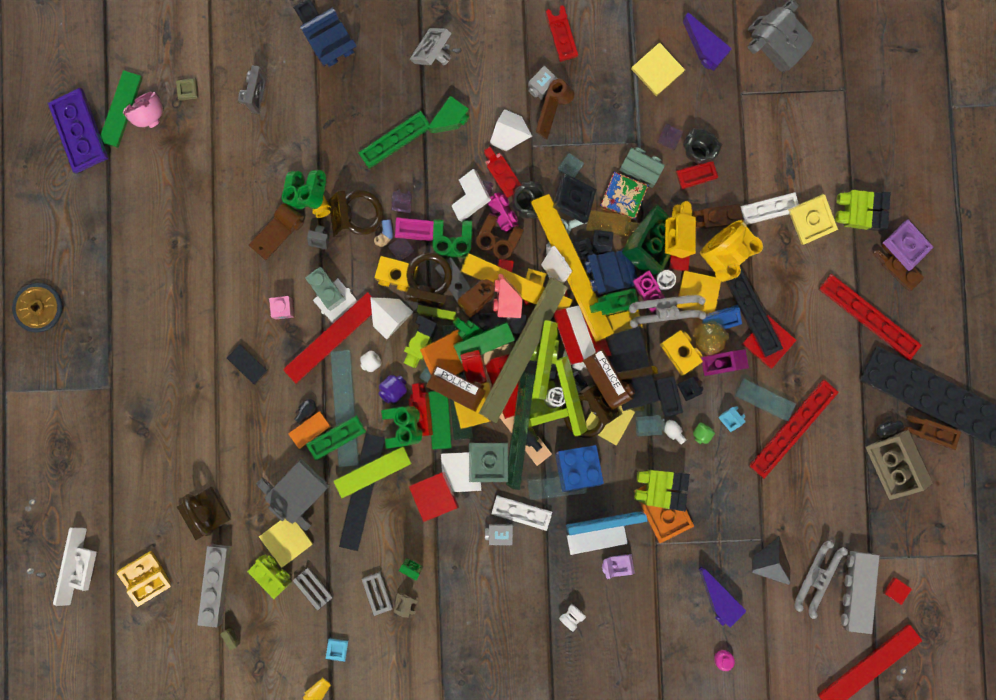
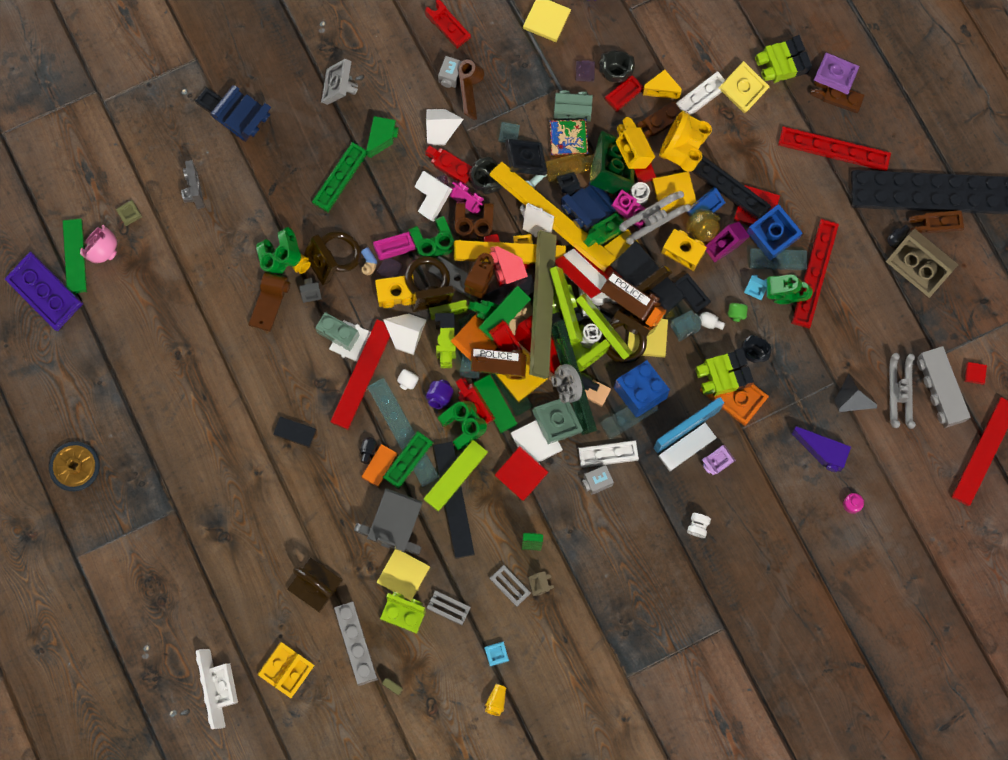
camera: 25 degrees left, 10 degrees down
bright pink brick [269,296,294,319] -> none
clear purple tile [392,189,412,213] -> none
black tile [572,238,594,261] -> none
black tile [677,376,704,401] -> none
none -> light grey tile [551,364,582,403]
none -> yellow slope [643,70,682,99]
none -> orange tile [645,306,666,327]
none -> black hair [741,335,772,363]
none -> blue brick [747,204,803,261]
none -> green piece [766,275,813,304]

